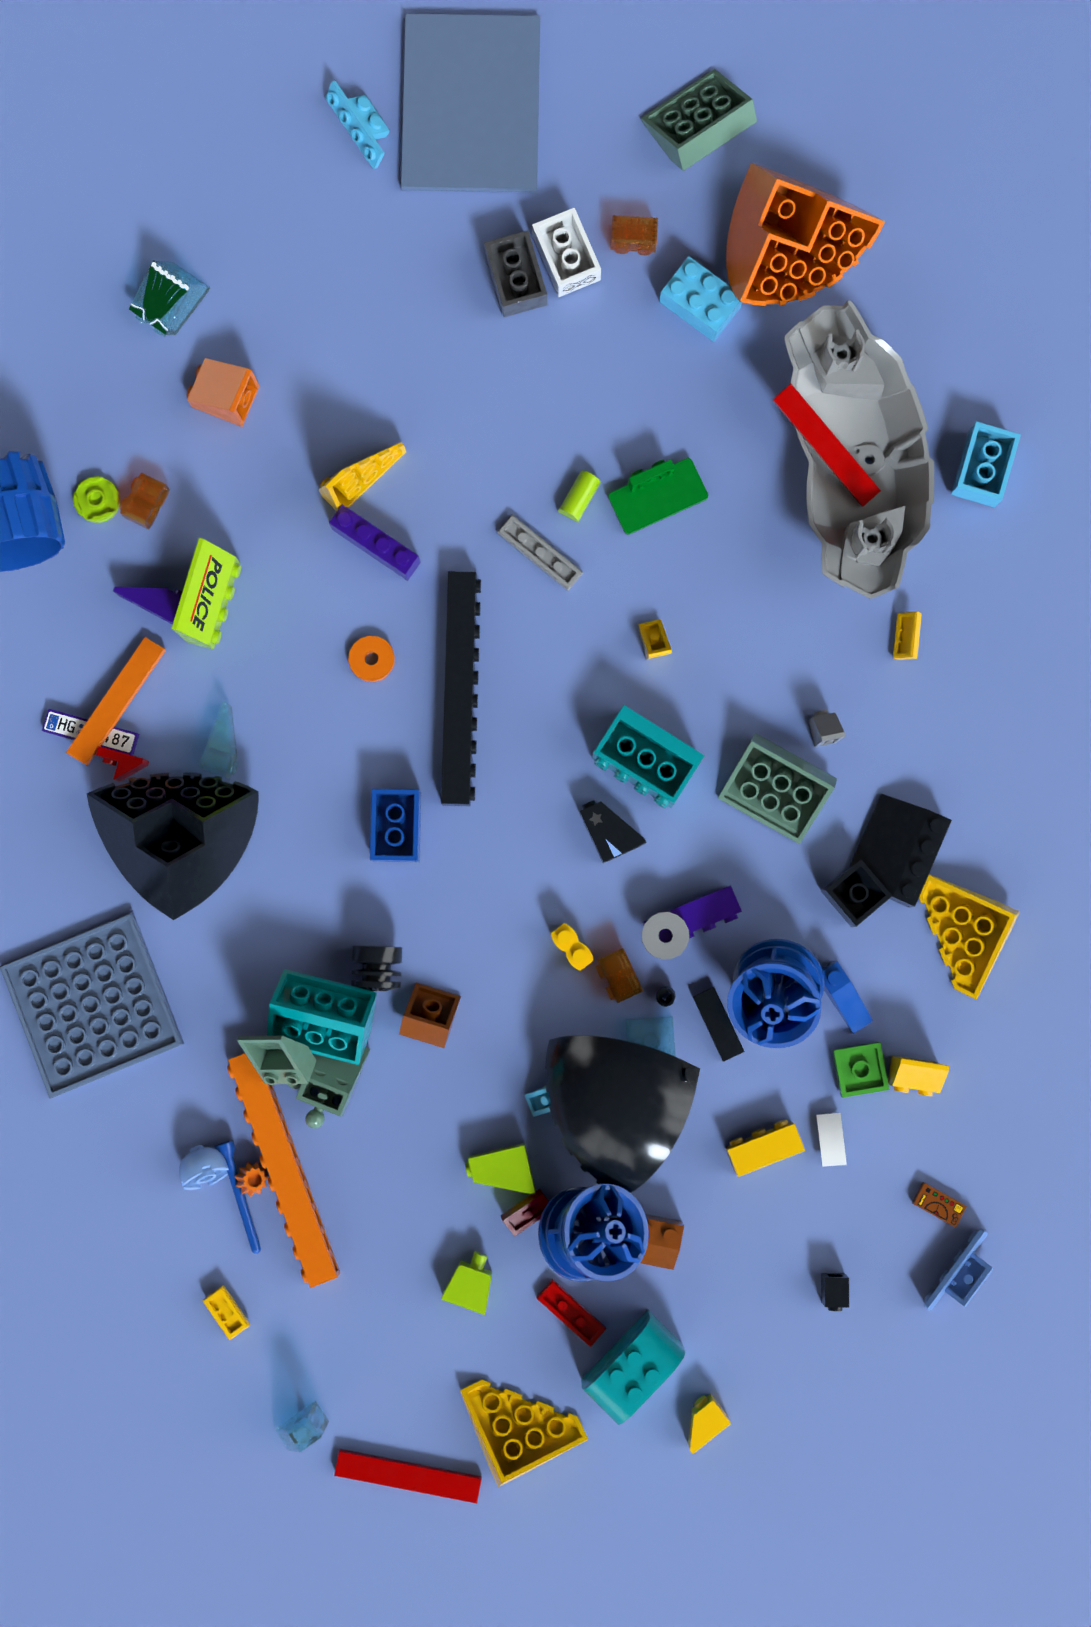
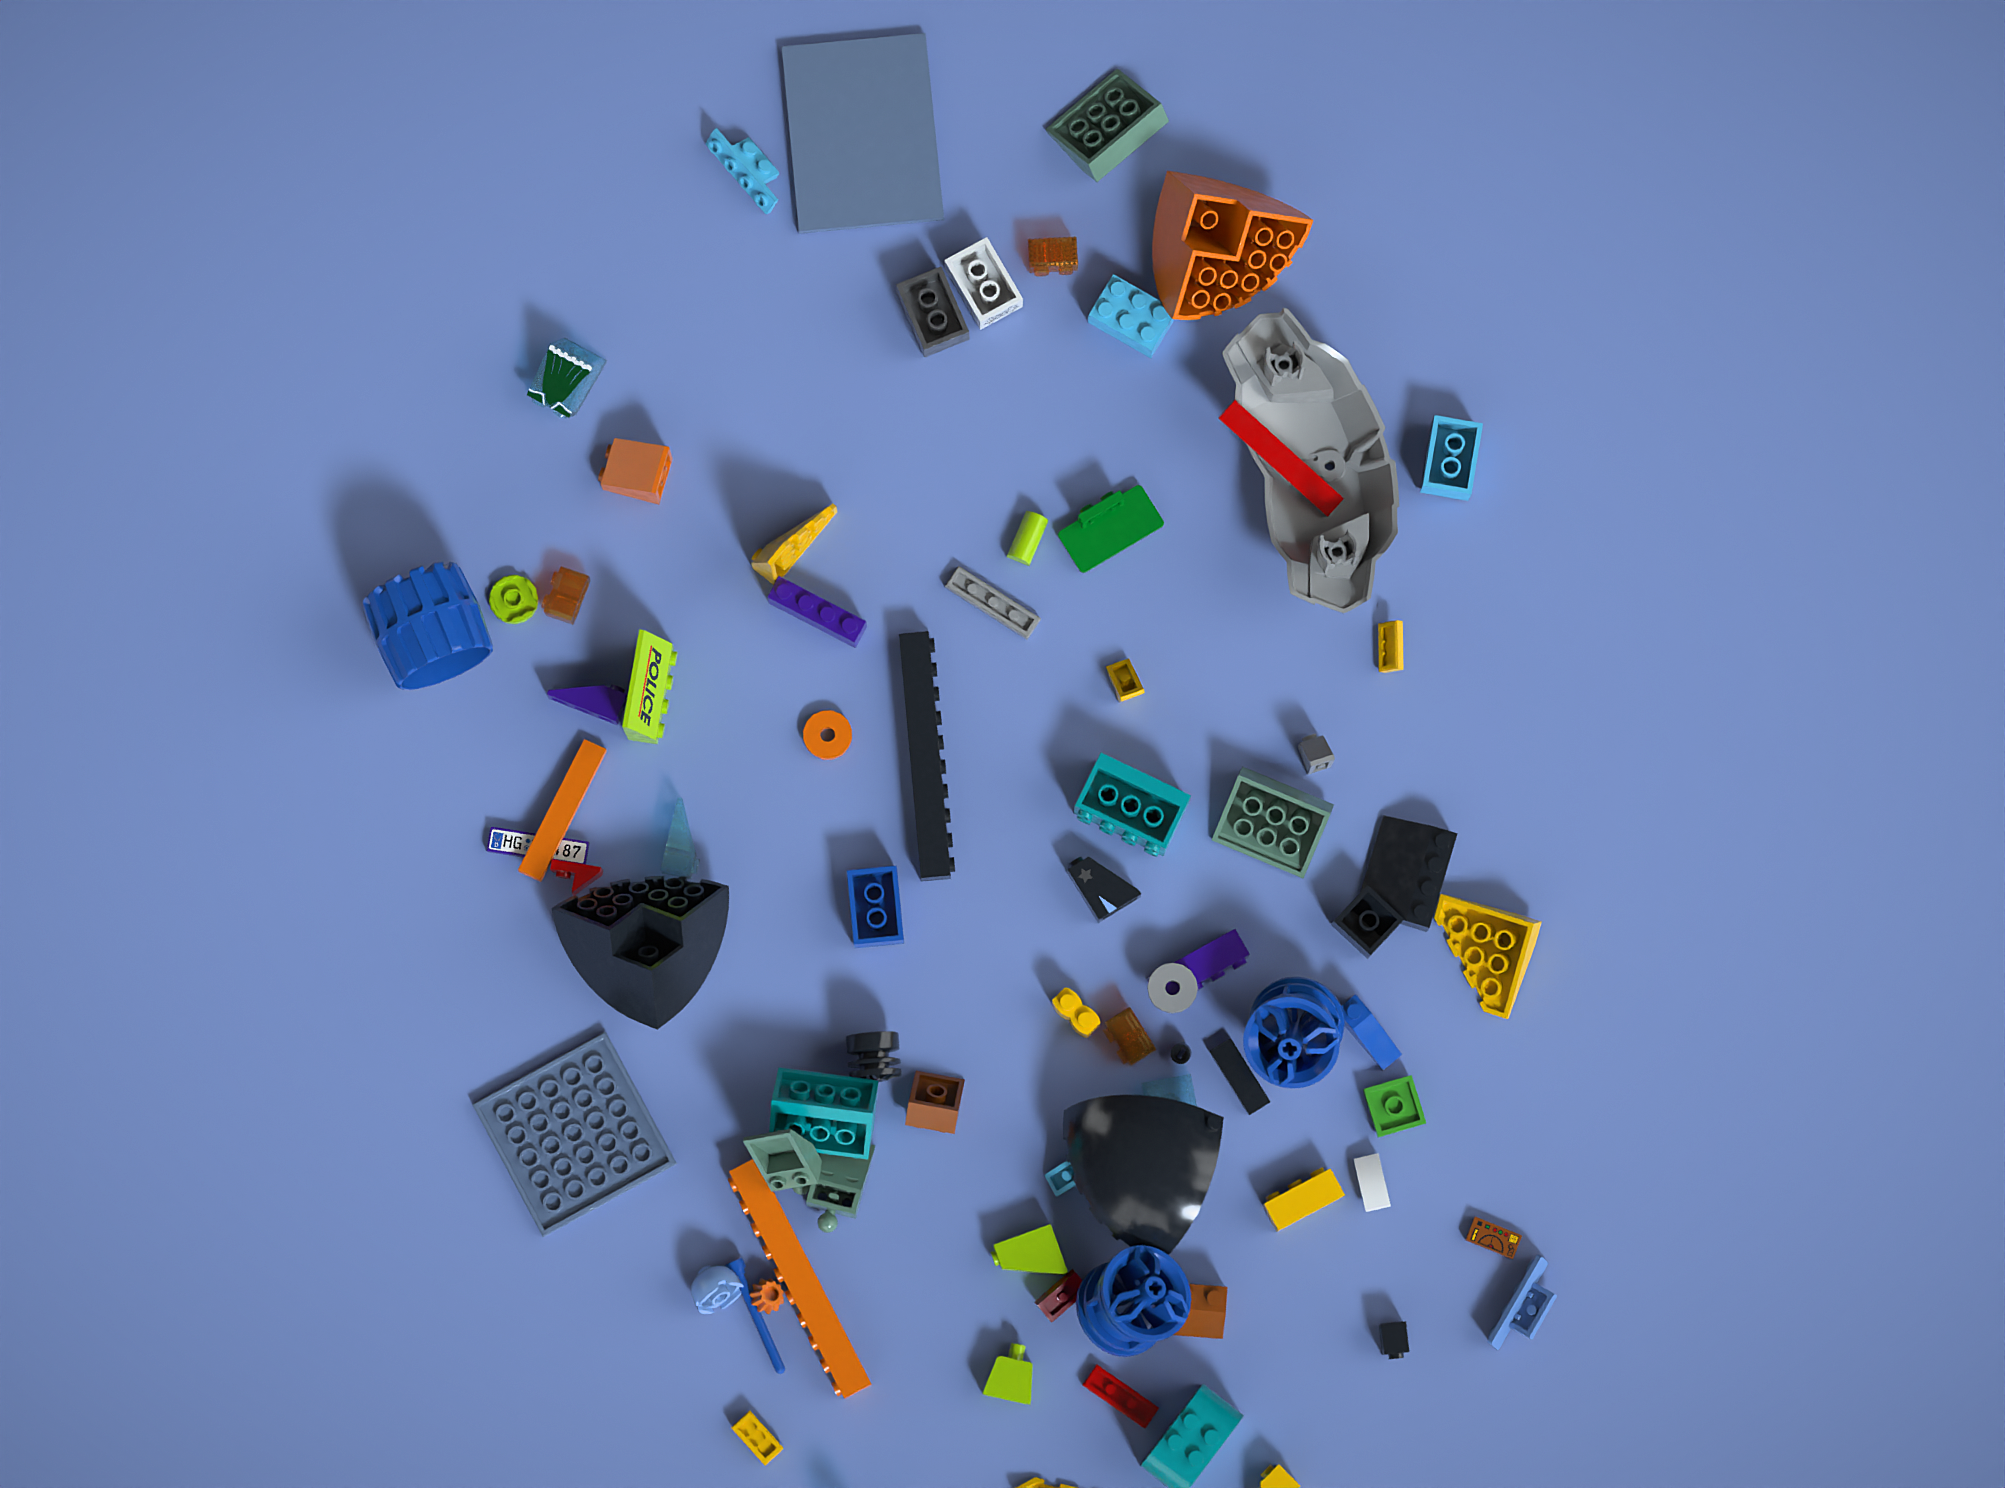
camera: 10 degrees left, 5 degrees down
yellow slope [888,1056,949,1096] -> none

